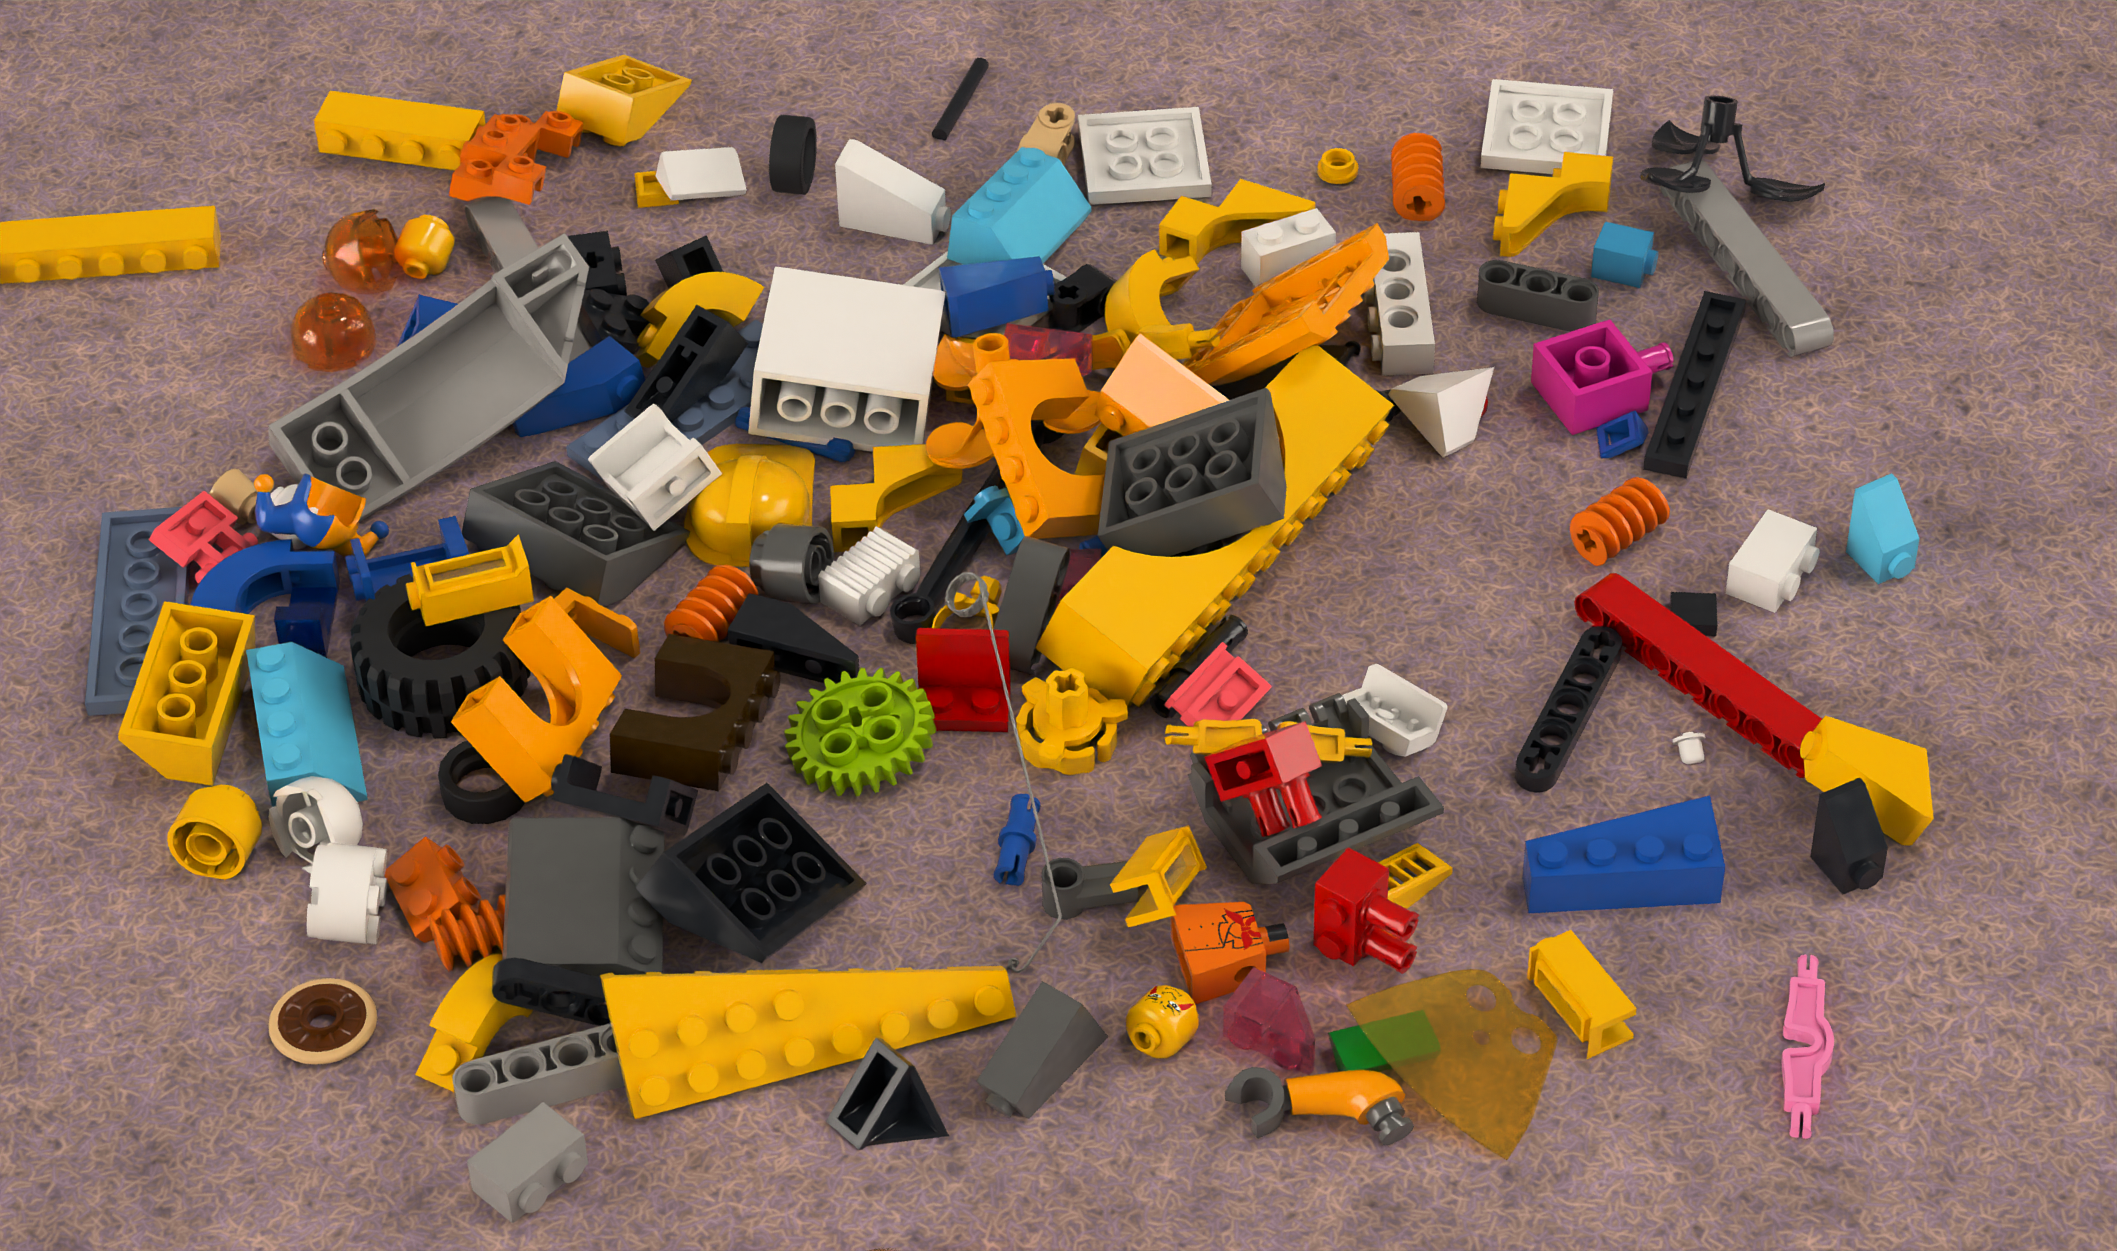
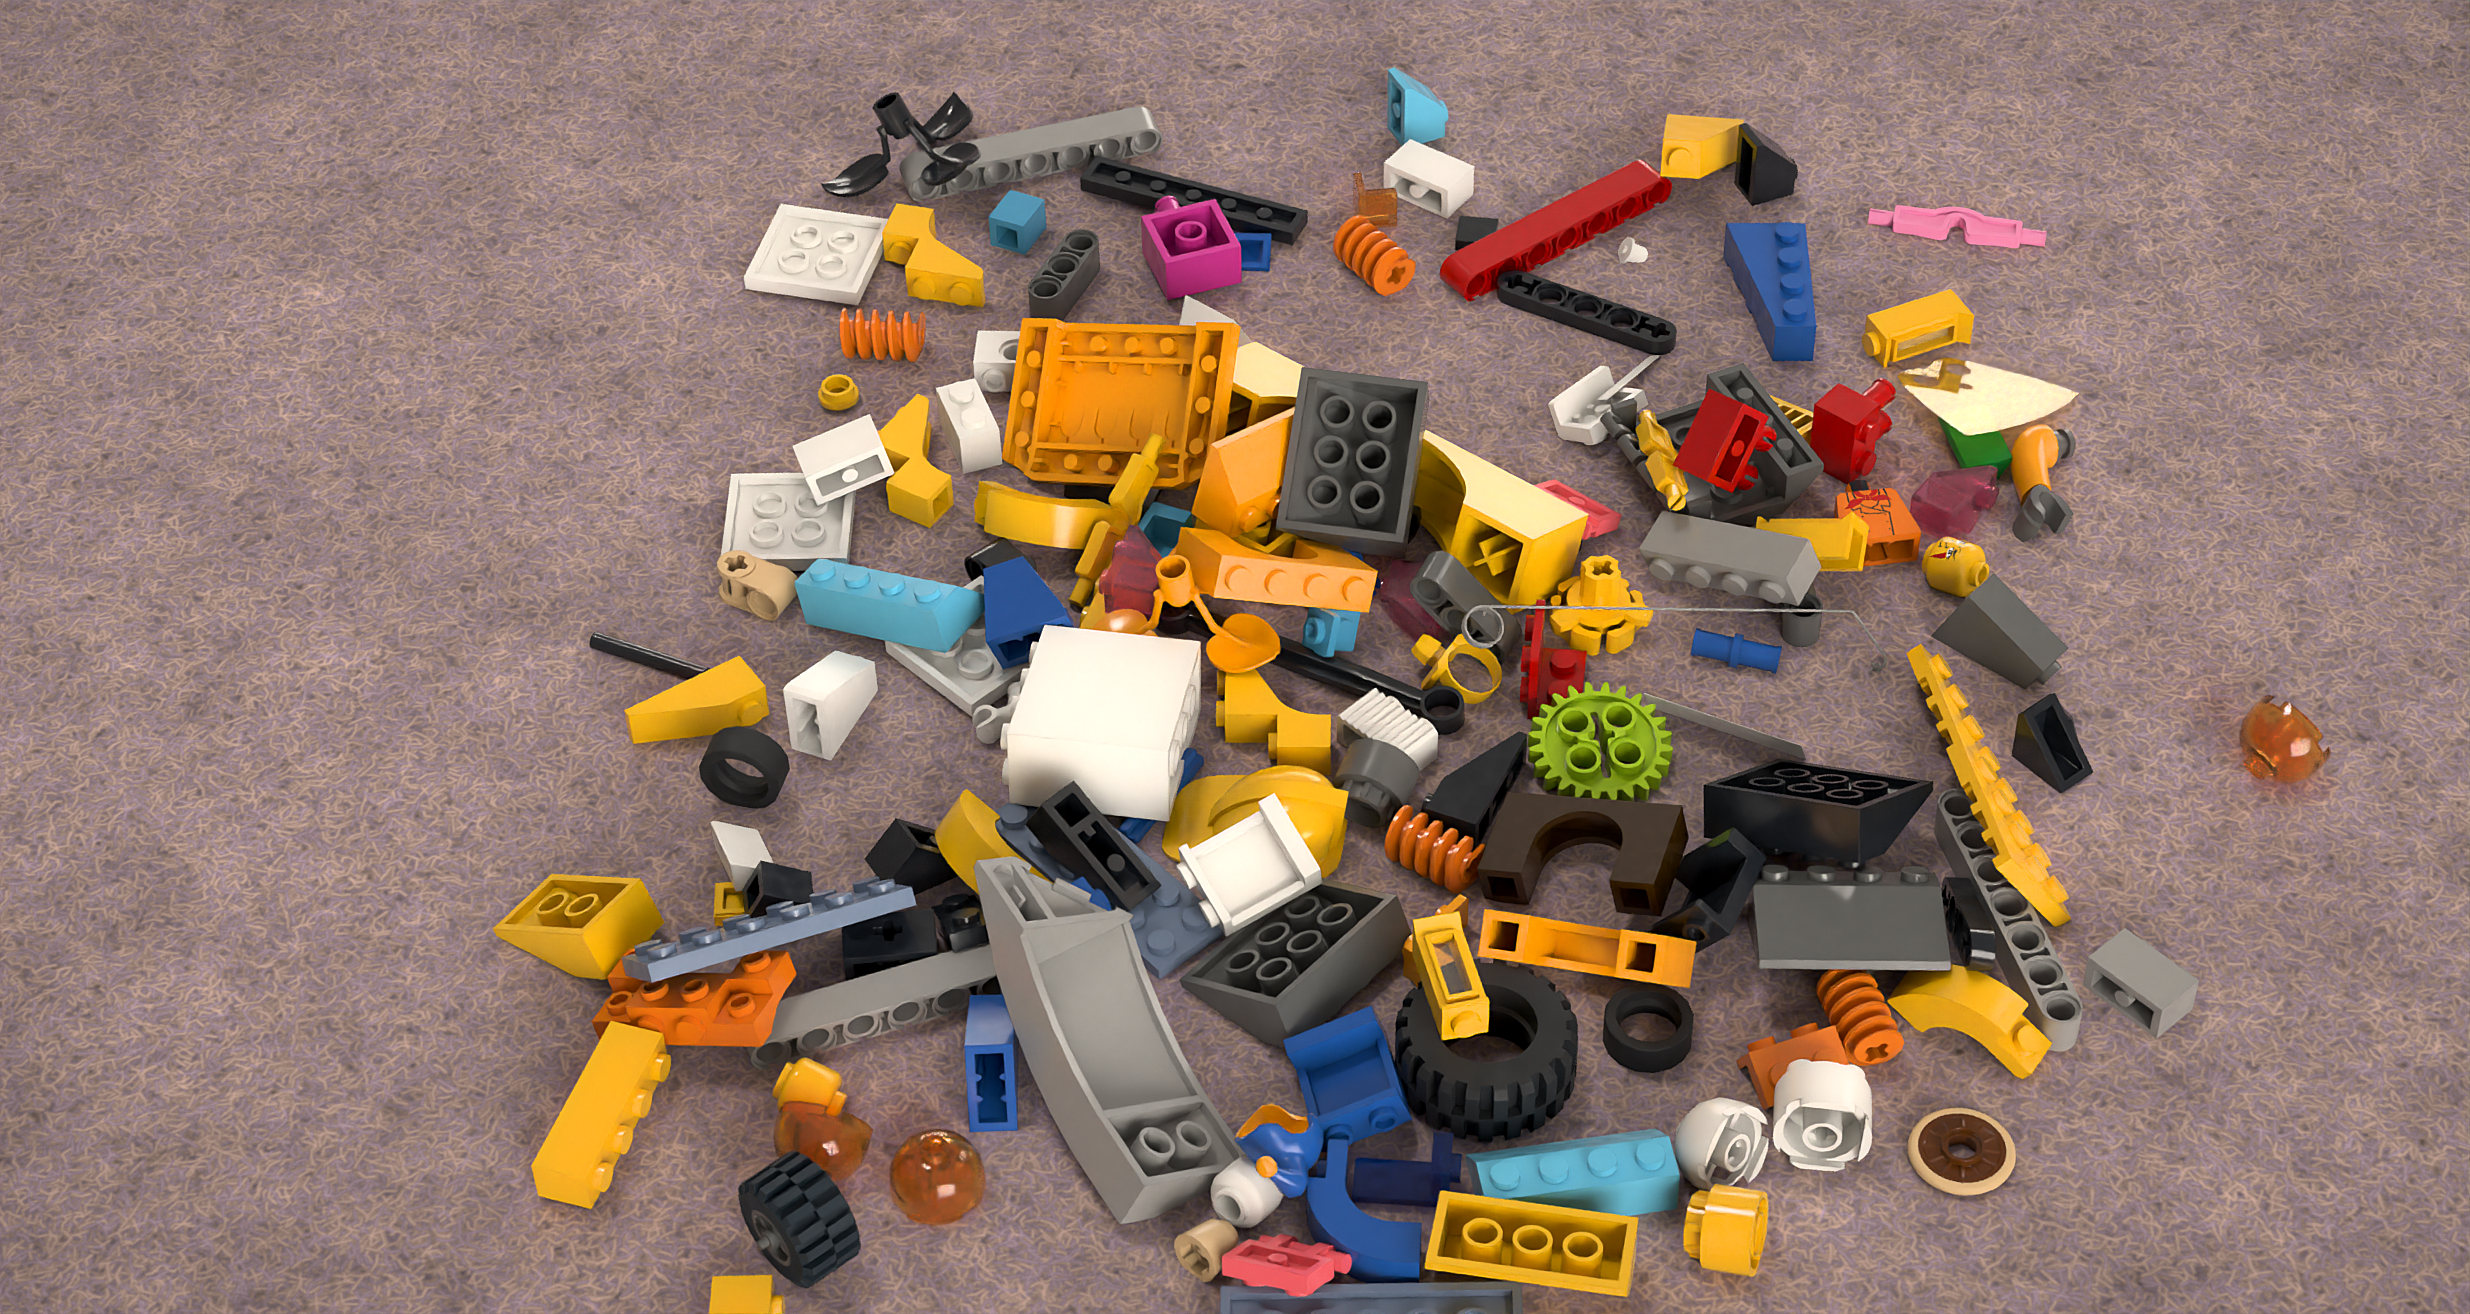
camera: 85 degrees left, 0 degrees up
none -> sand blue plate [621,876,916,983]
none -> yellow slope [624,656,770,744]
none -> black wheel [738,1150,861,1288]
none -> black brick [742,860,815,918]
none -> white brick [792,414,895,506]
none -> clear orange panel [1353,172,1397,228]
none -> white sticker [1597,355,1661,400]
none -> light grey brick [1639,510,1821,606]
none -> white sticker [1644,693,1807,760]

